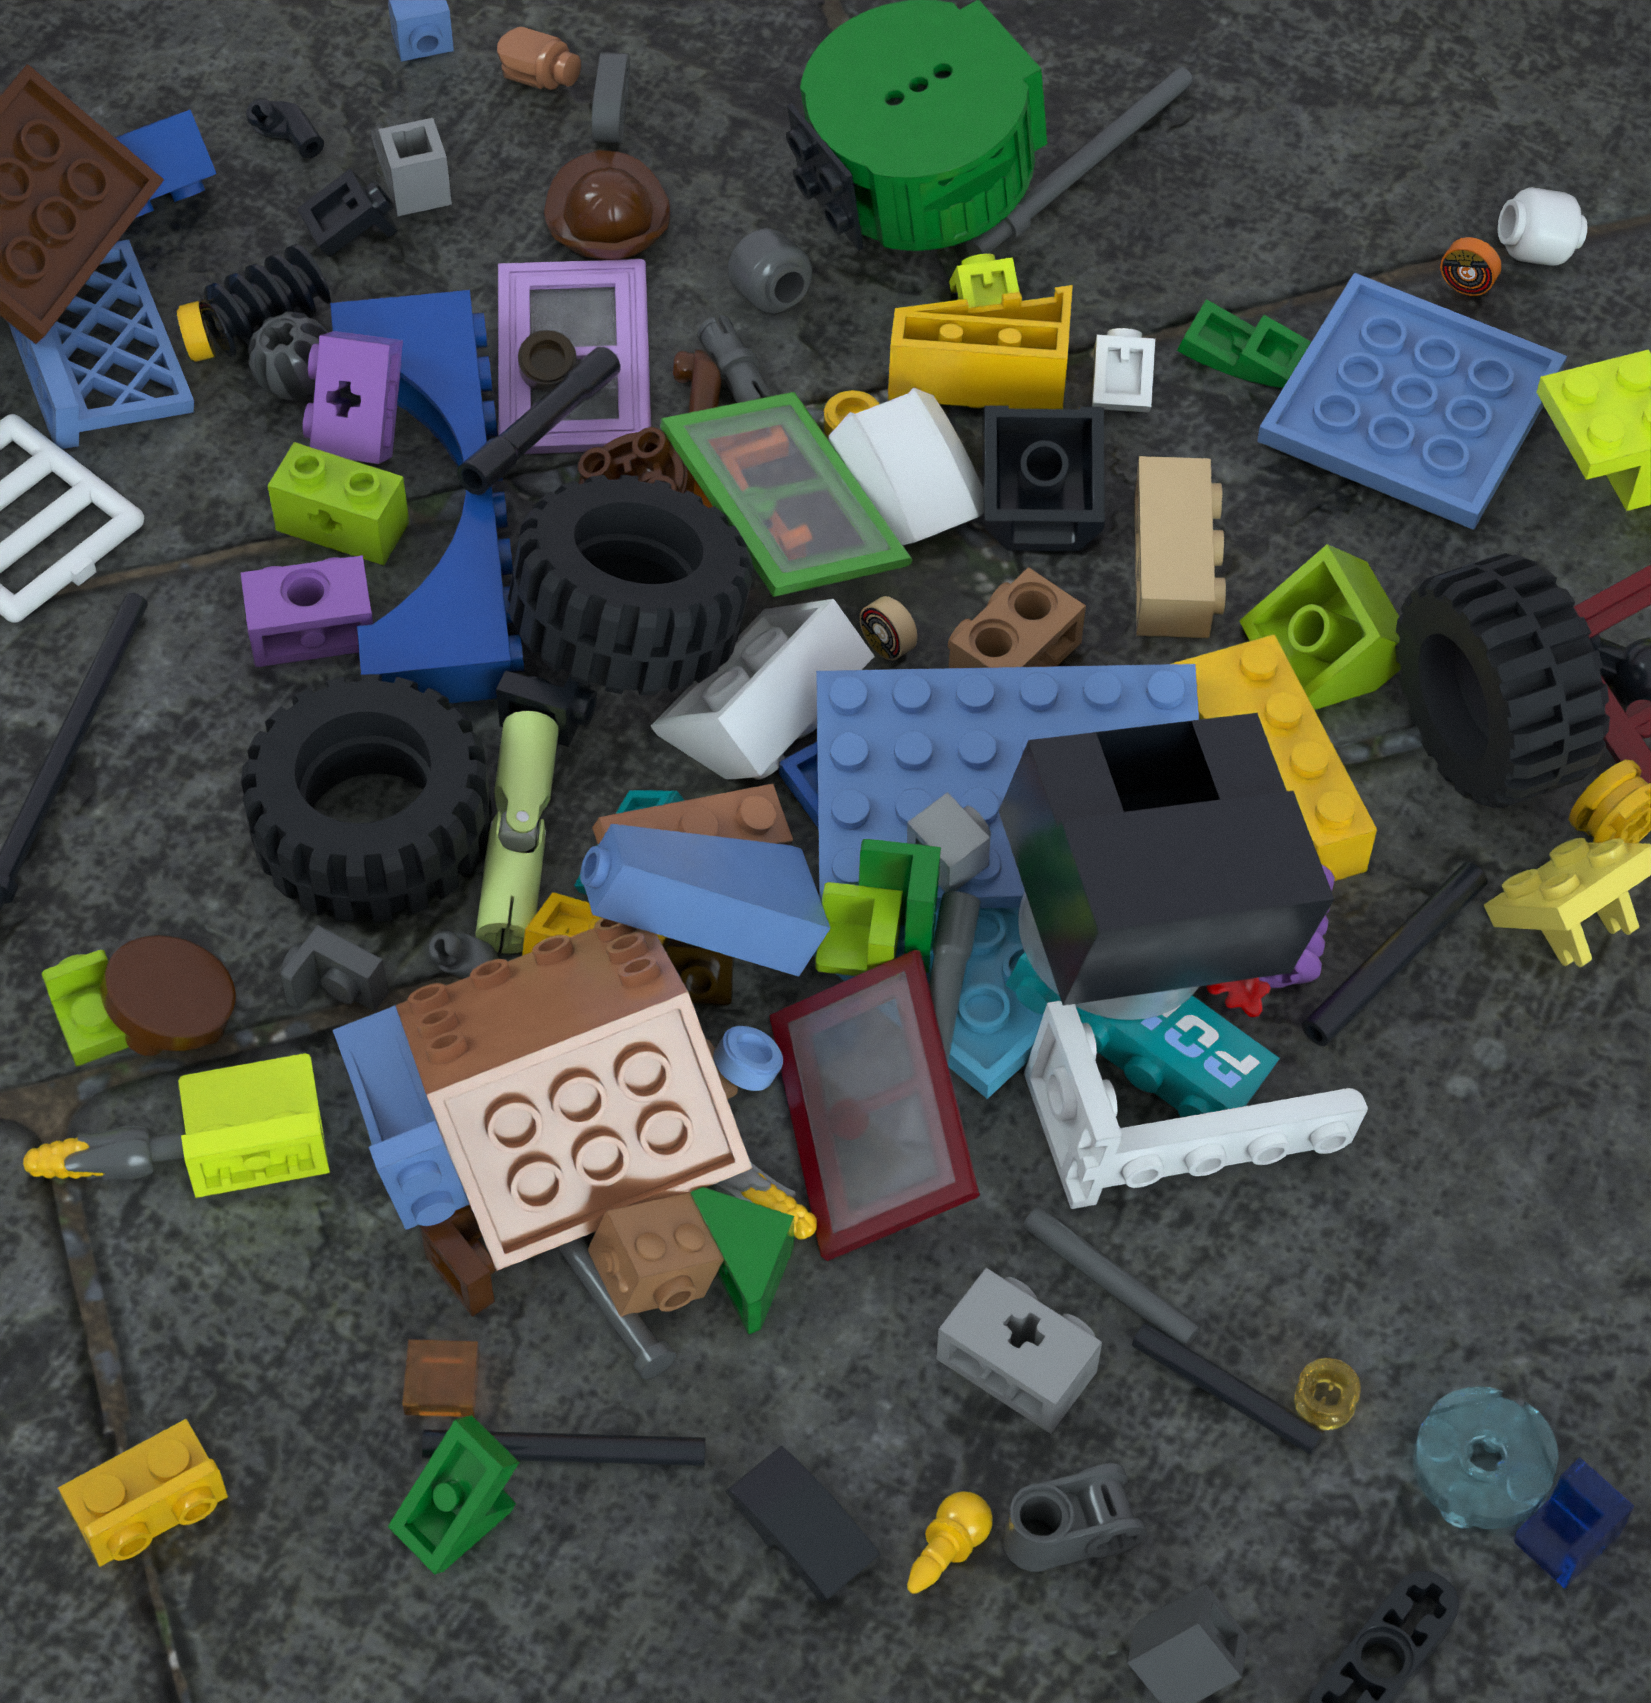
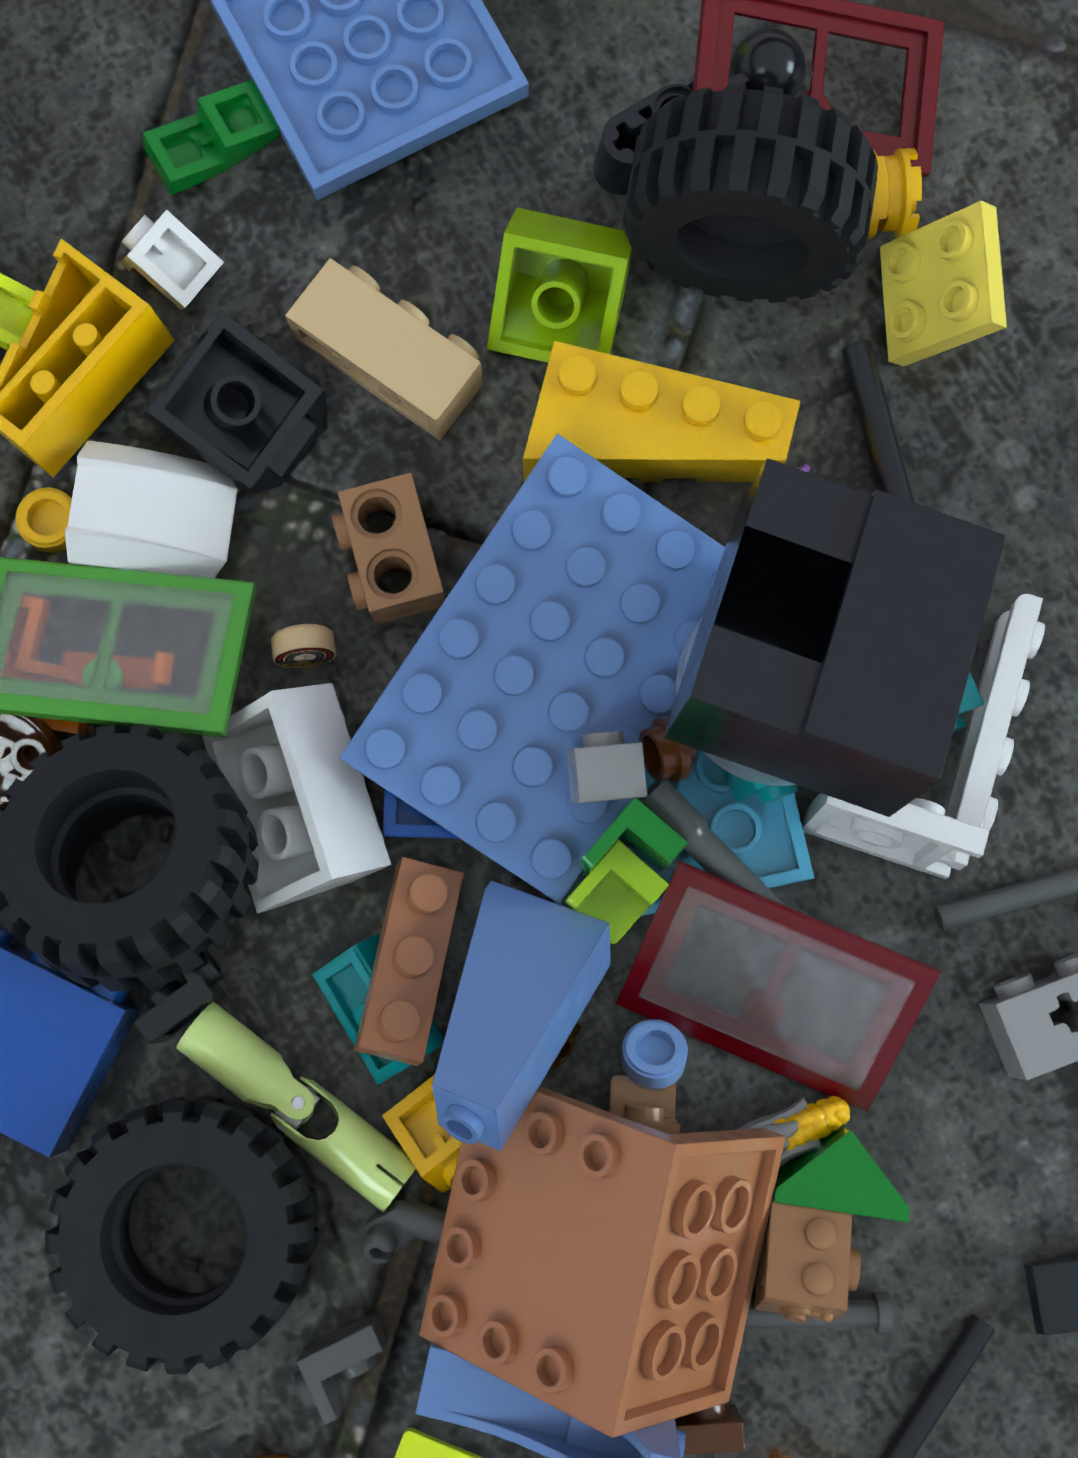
camera: 55 degrees left, 25 degrees up
none -> reddish brown plate [639,716,697,782]

